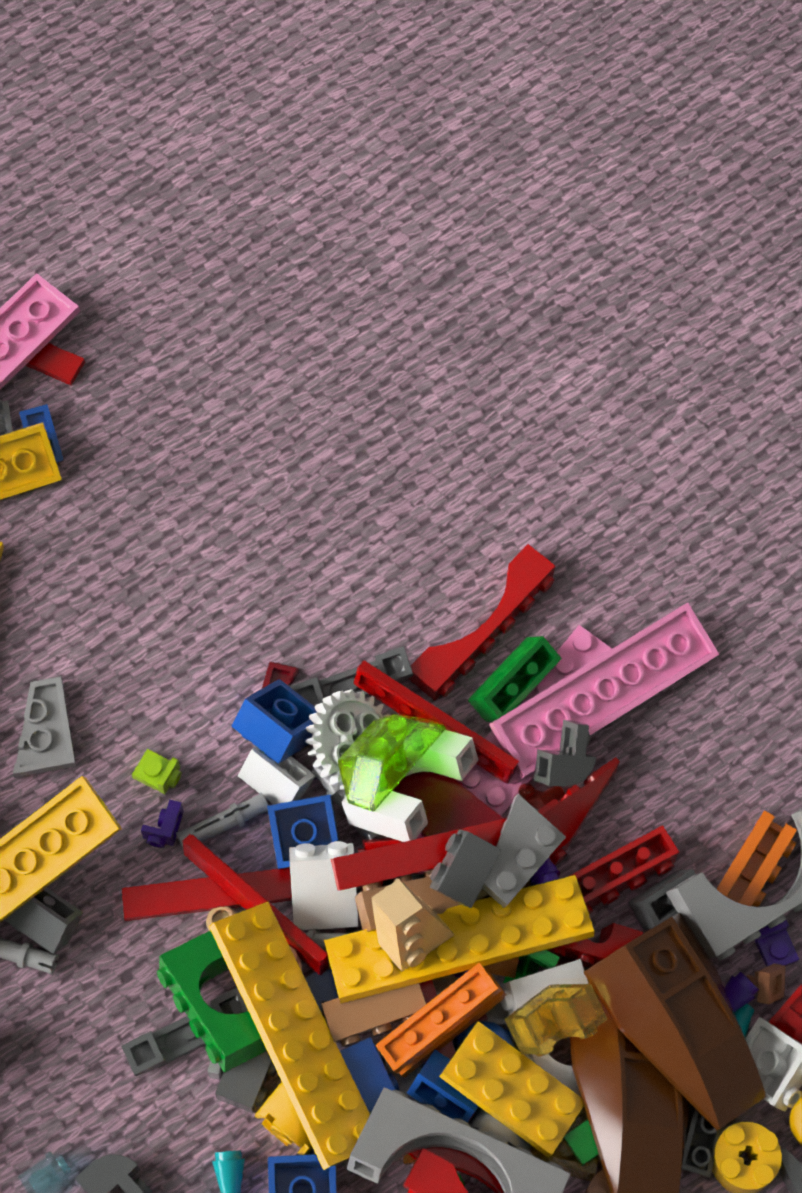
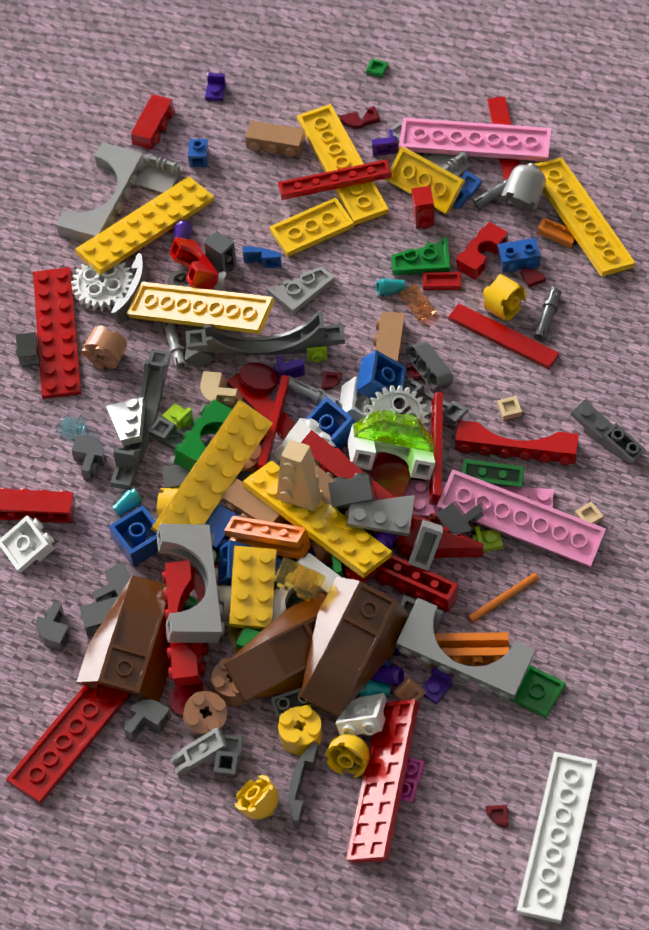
camera: 65 degrees right, 10 degrees down
none -> wing [106,397,146,446]
none -> dark grey slope [110,349,171,490]
none -> lime bracket [162,403,193,430]
none -> dark grey slope [186,312,345,355]
none -> tan brick [200,371,243,405]
none -> dark red tile [238,362,278,394]
none -> dark red tile [321,372,343,391]
none -> medium nougat brick [372,311,405,363]
none -> teal cone [376,278,406,297]
none -> green wing [391,237,450,275]
none -> clear orange slope [399,284,436,322]
none -> dark grey beam [406,342,453,389]
none -> light grey brick [409,520,443,571]
none -> red brick [411,186,435,229]
none -> red tile [423,272,461,290]
none -> red tile [448,303,559,370]
none -> red arch [456,222,508,280]
none -> orange bar [467,573,539,623]
none -> lime bracket [471,526,503,552]
none -> dark grey pin [473,178,509,210]
none -> yellow brick [483,274,527,321]
none -> tan plate [497,396,522,421]
none -> blue brick [498,238,541,273]
none -> light grey cylinder [501,163,546,211]
none -> dark red tile [520,269,546,288]
none -> dark grey pin [534,287,562,341]
none -> yellow plate [535,157,635,277]
none -> orange plate [536,217,575,249]
none -> dark grey slope [570,400,646,464]
none -> tan plate [574,501,603,524]

